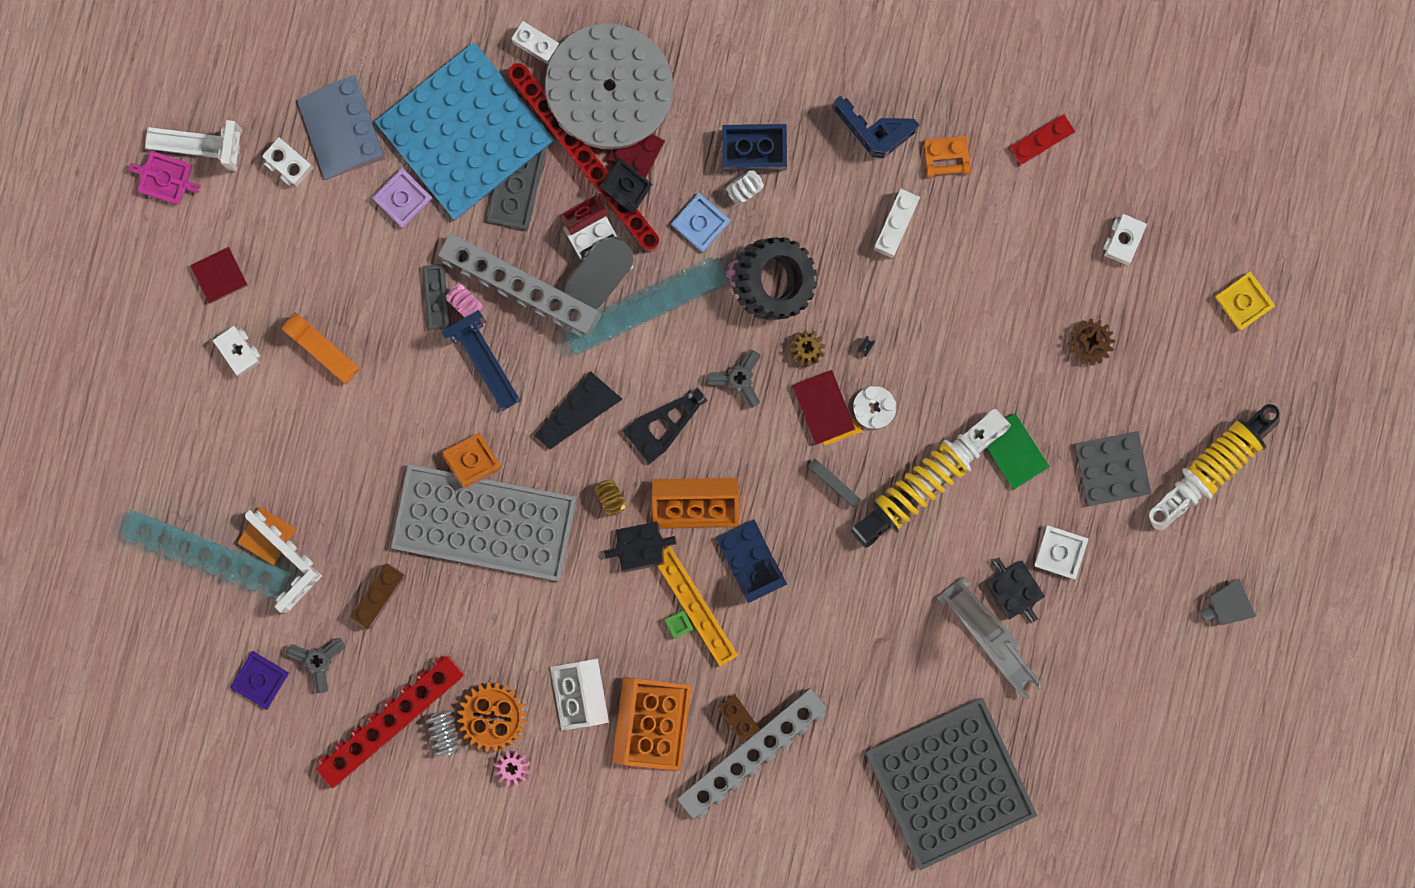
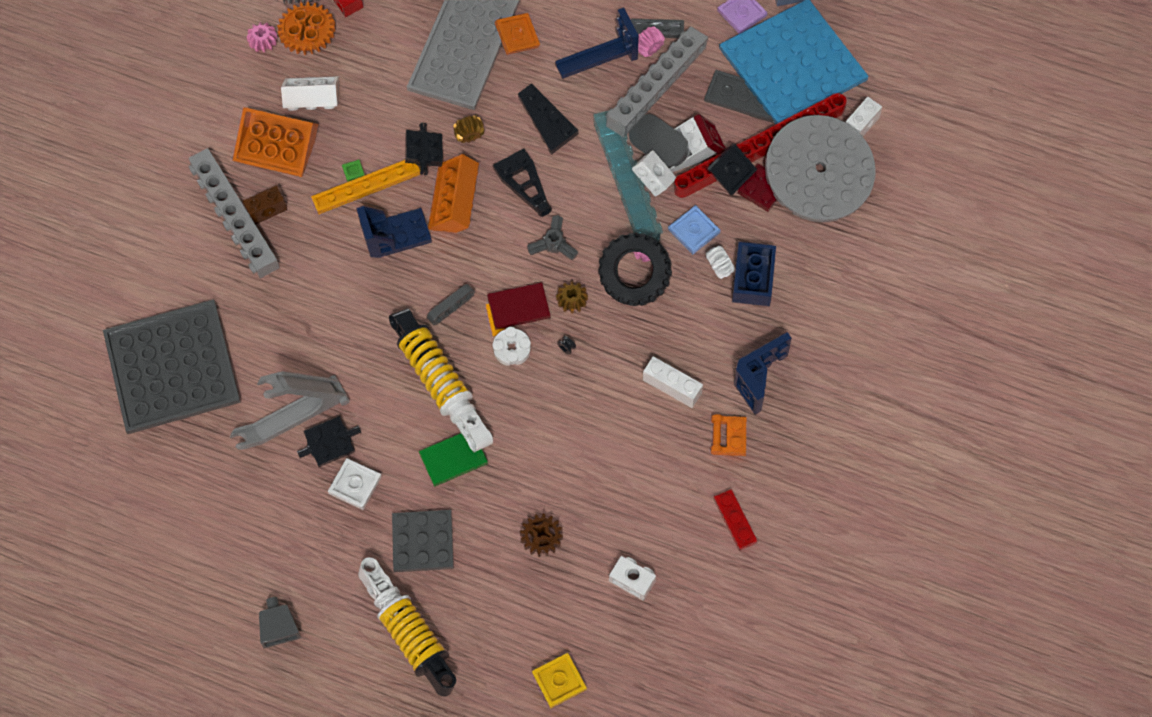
camera: 100 degrees right, 20 degrees down
none -> white brick [632,150,676,197]

